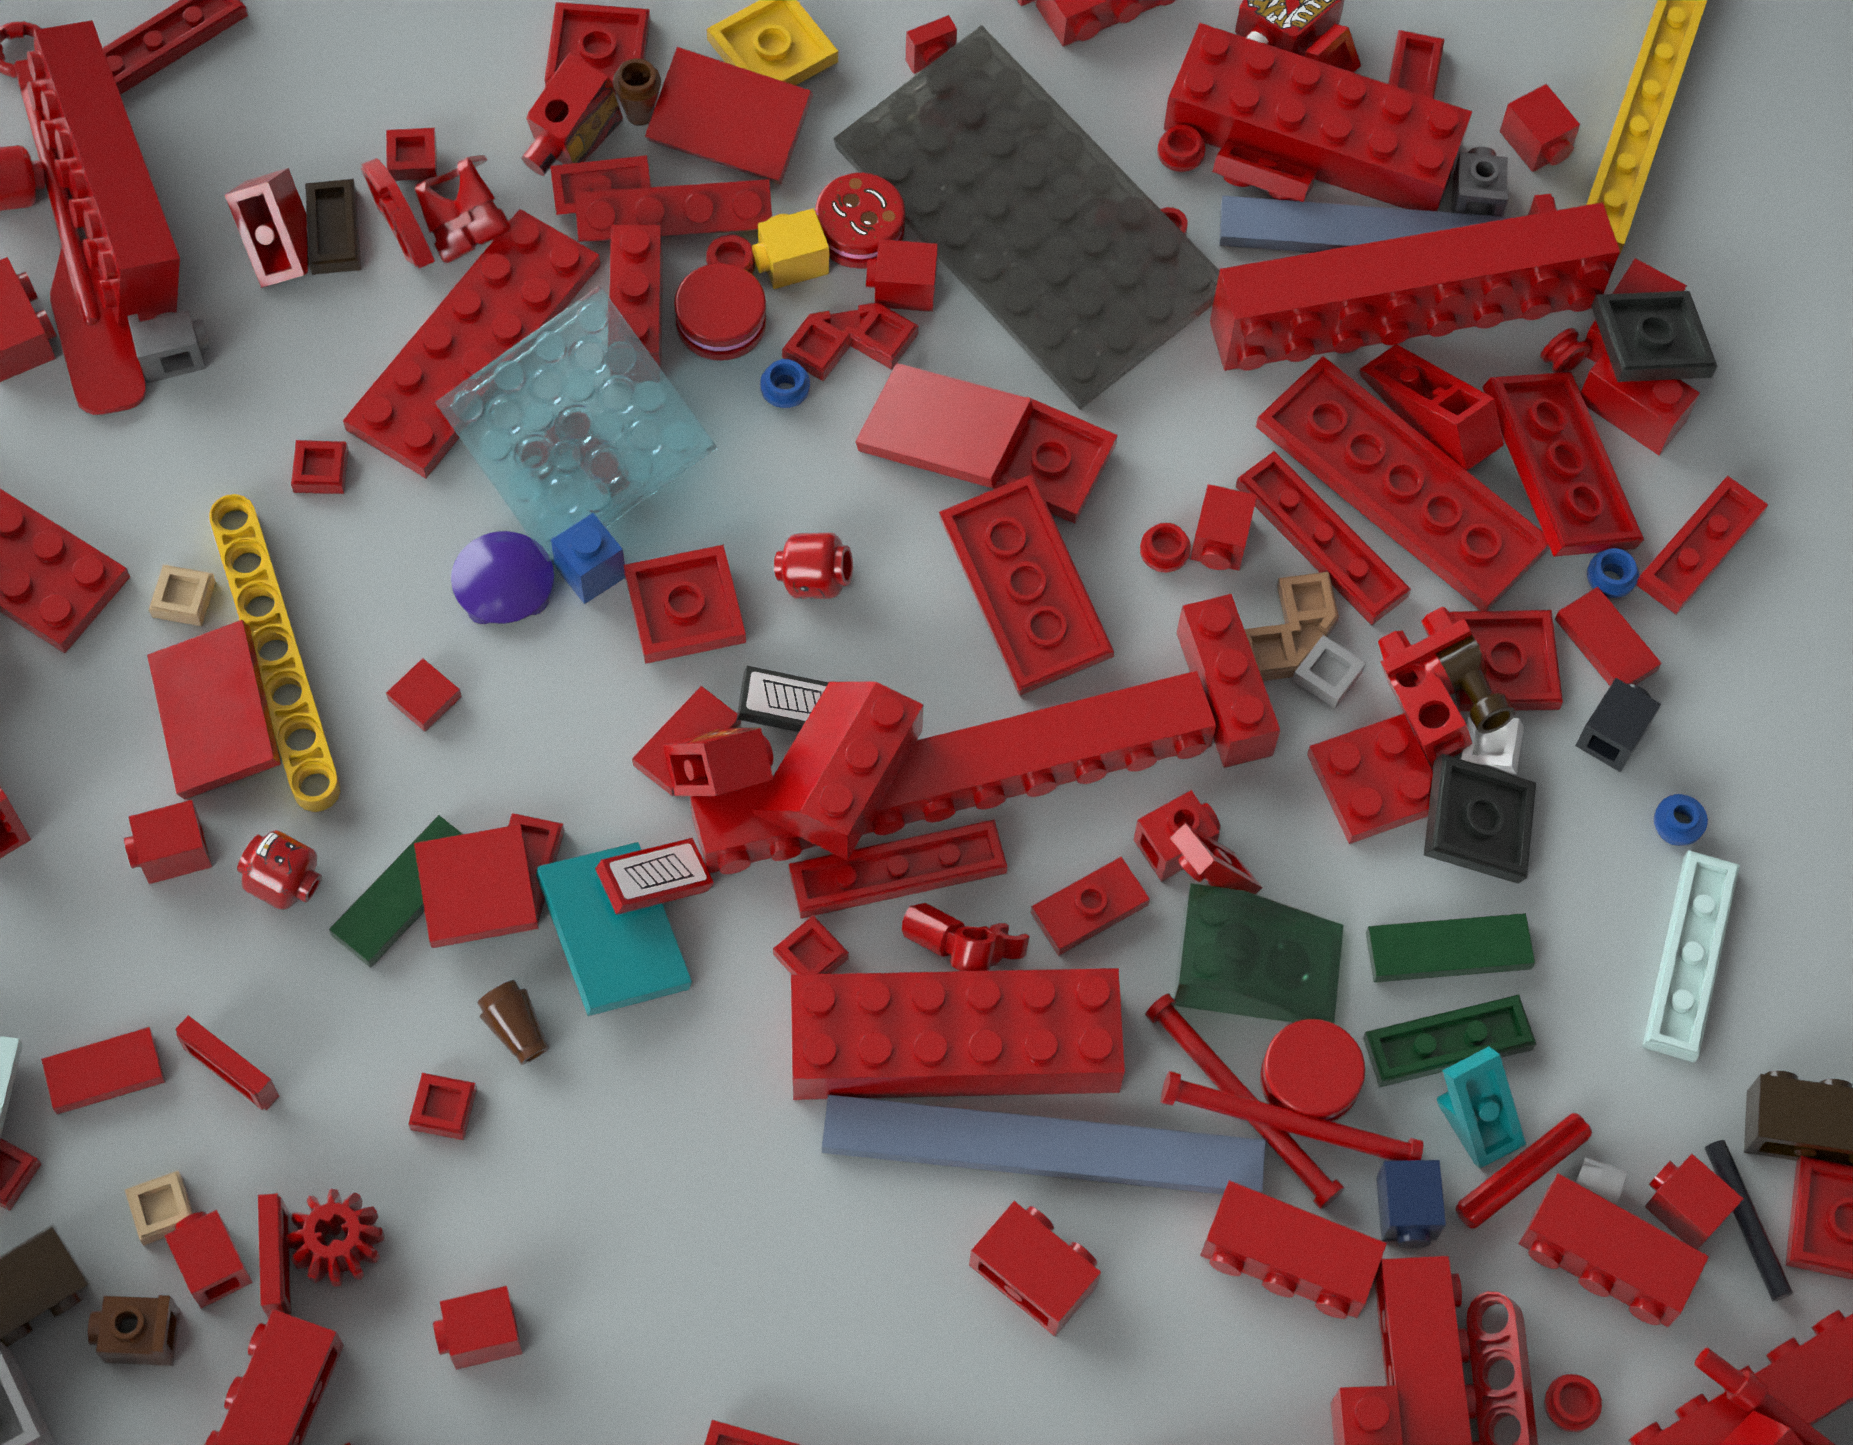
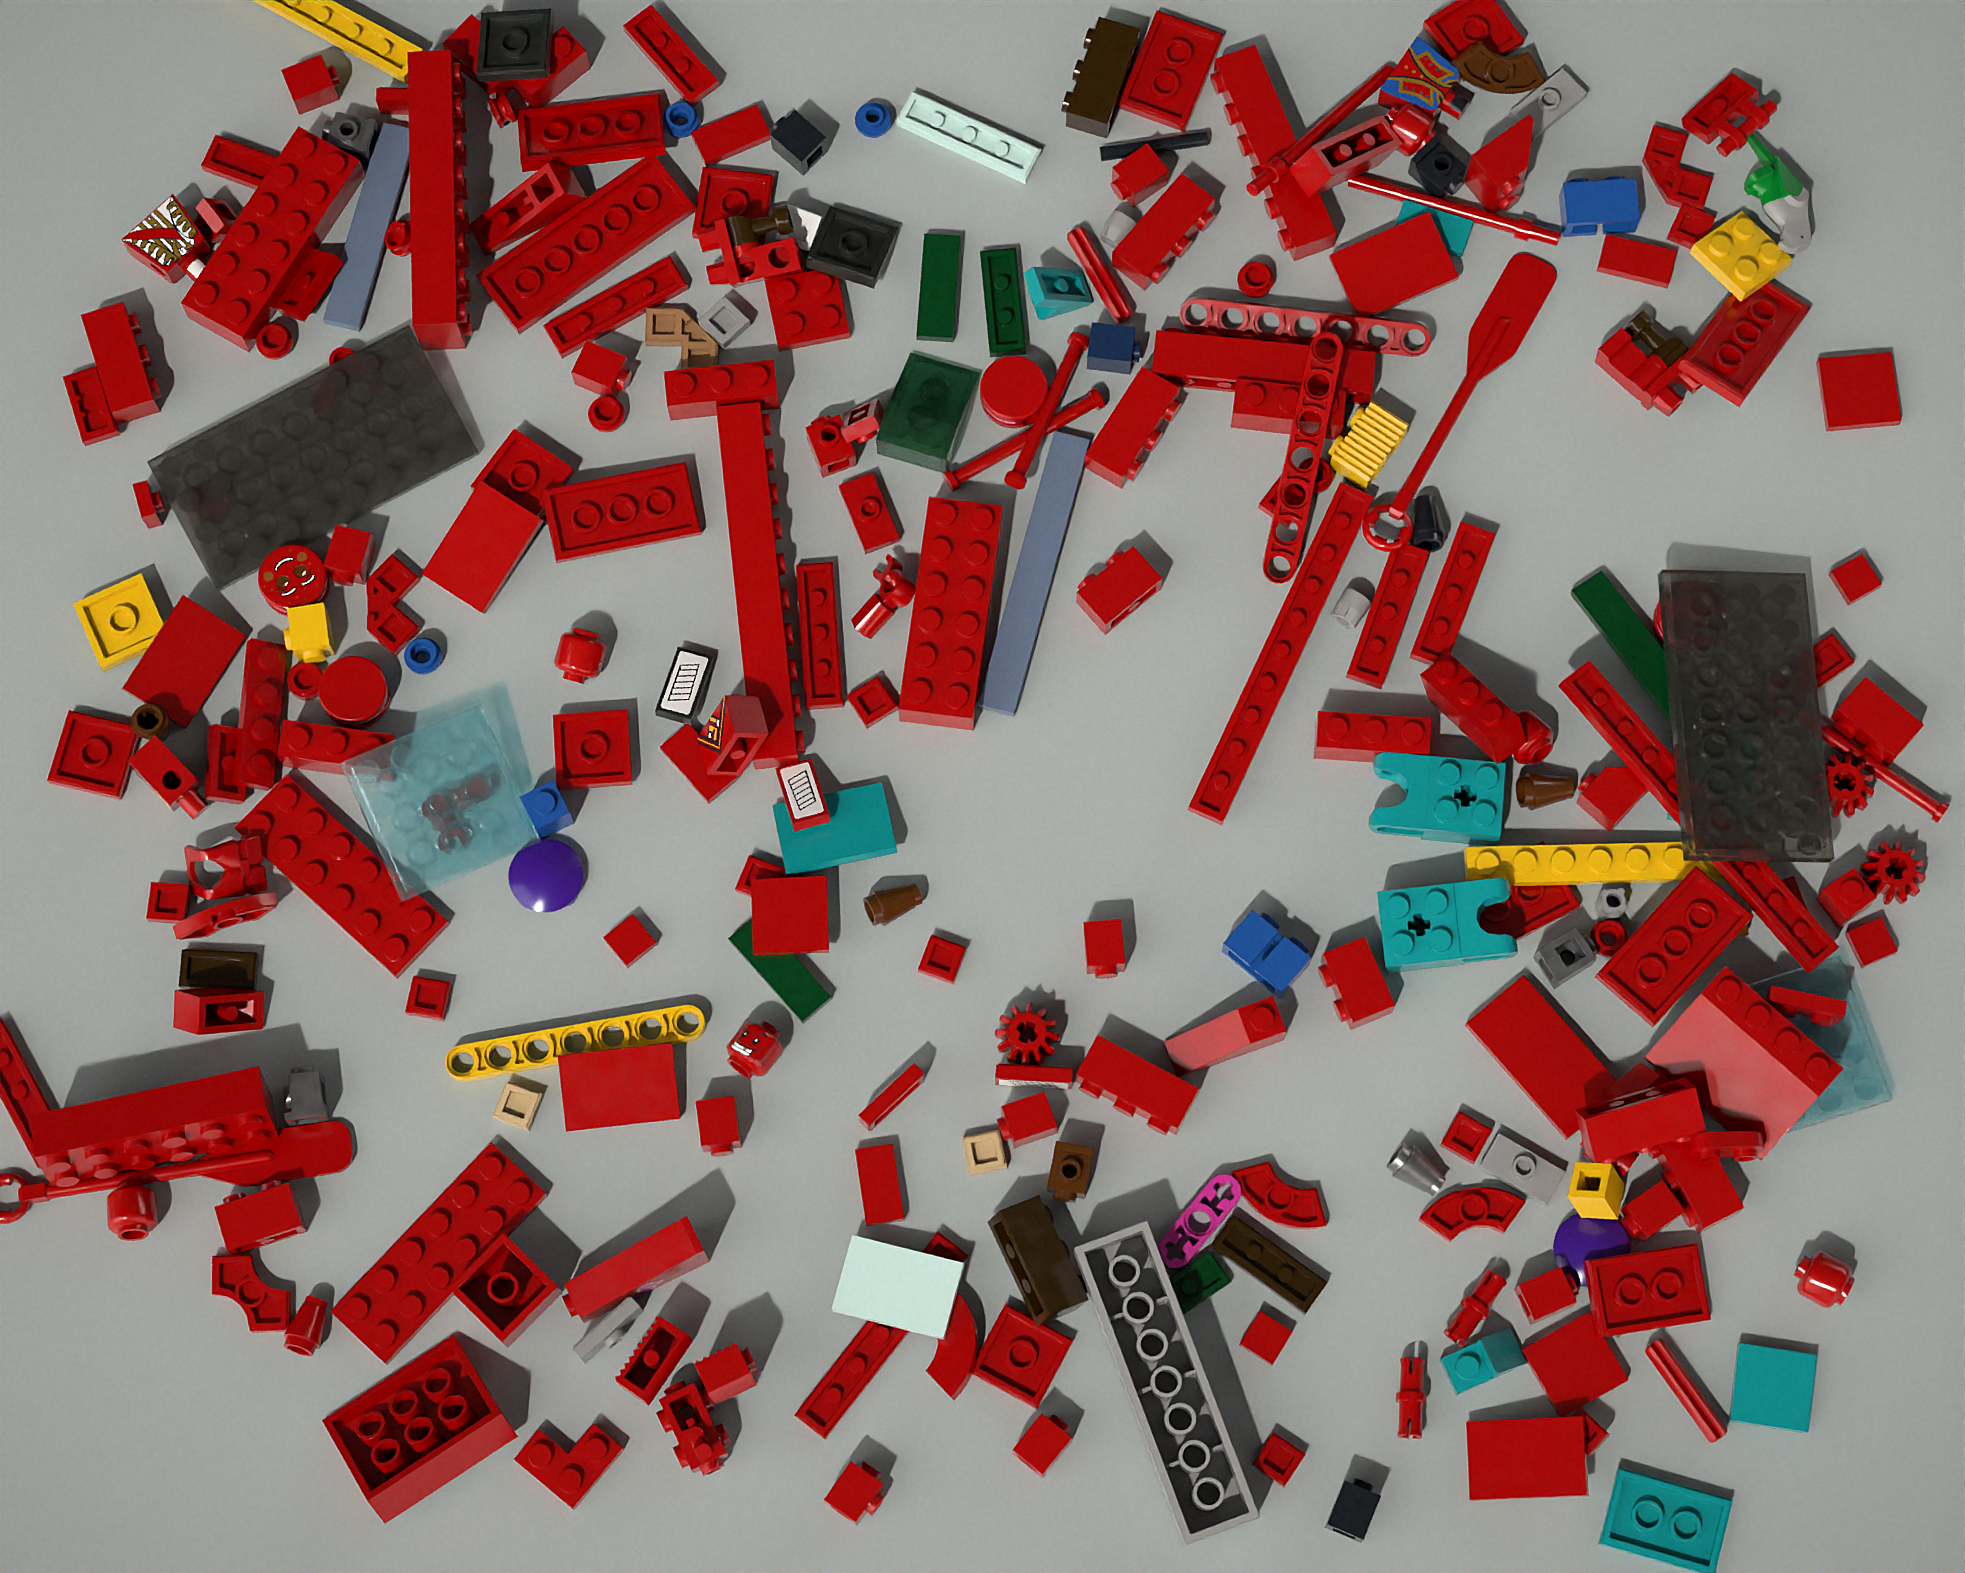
camera: 75 degrees left, 10 degrees up
red slope [753,682,924,861] -> none

